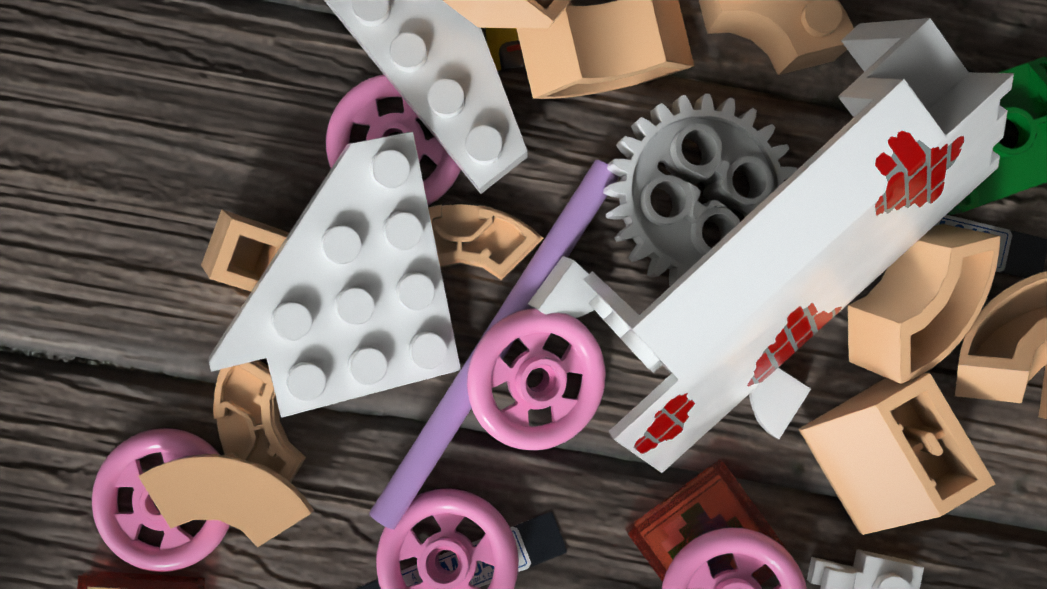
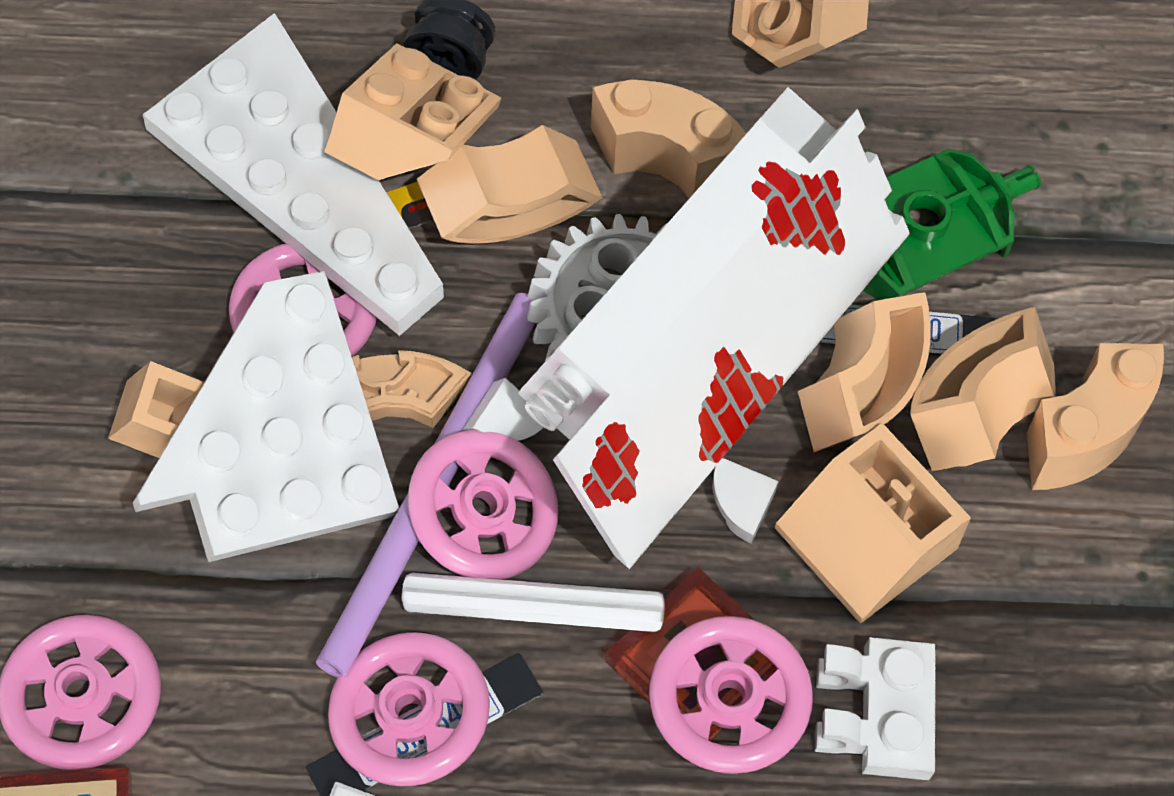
camera: 10 degrees left, 25 degrees down
light nougat tile [138,454,314,547] -> none
light nougat tile [213,360,306,483] -> none
none -> white axle [402,573,665,632]

